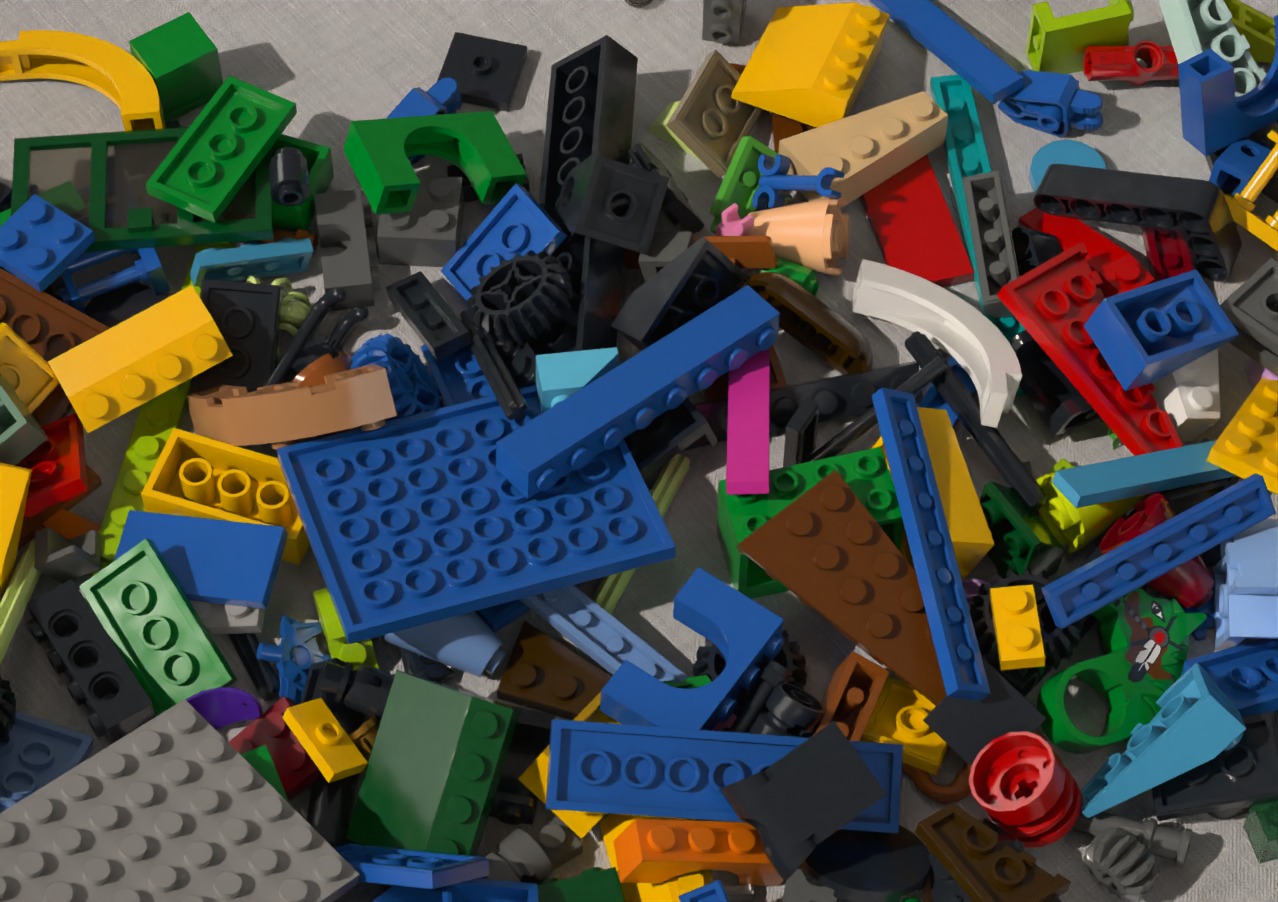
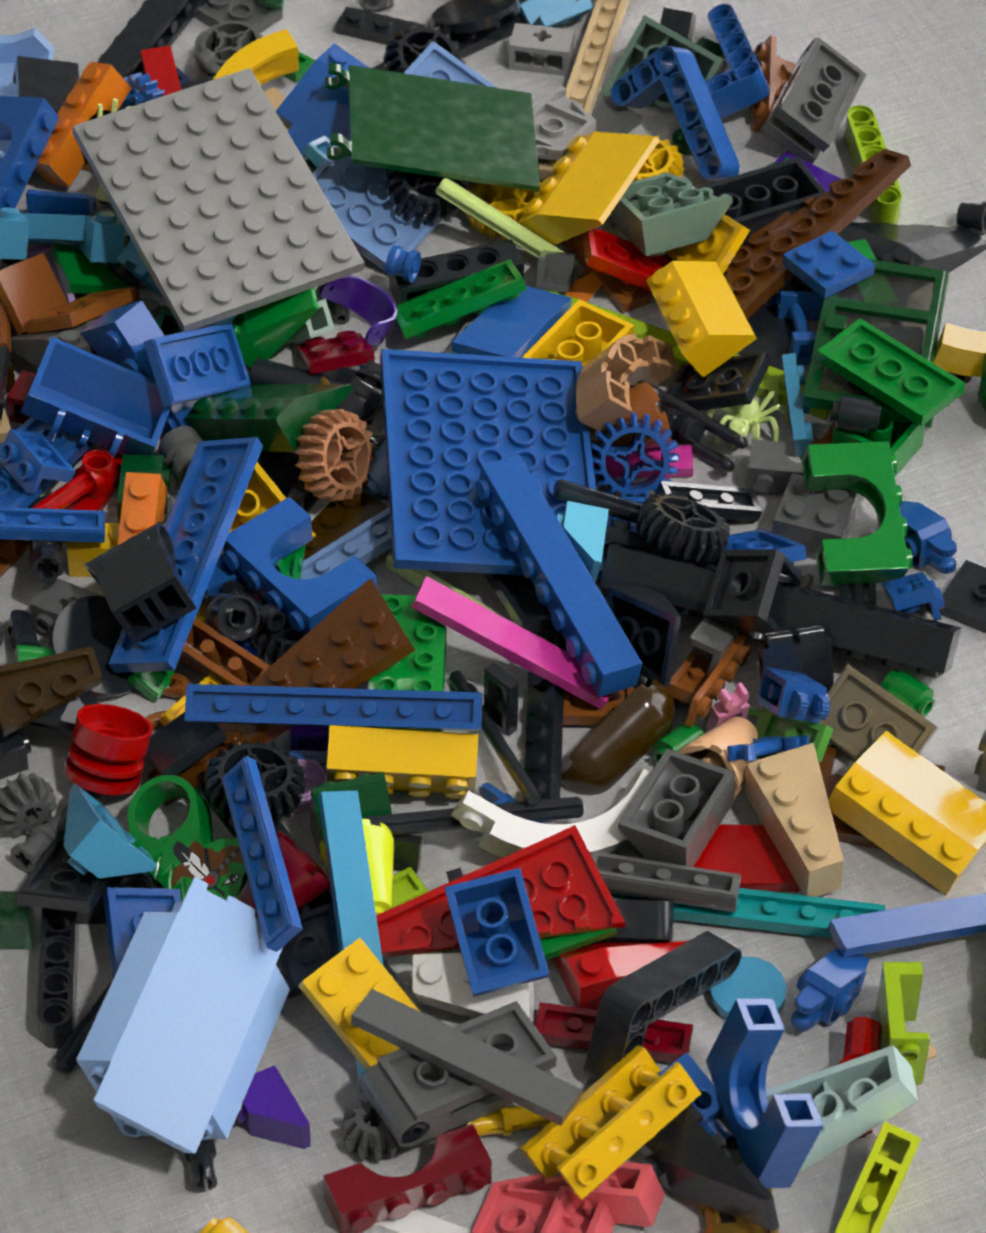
camera: 105 degrees right, 10 degrees down
yellow plate [282,698,368,783] -> none
yellow plate [990,585,1045,670] -> none
none -> nougat gear [294,409,376,502]
none -> blue wheel [385,245,421,283]
none -> dark grey slope [618,748,734,867]
none -> blue hinge [756,667,830,723]
none -> green brick [880,670,935,717]
none -> blue bracket [882,572,945,621]

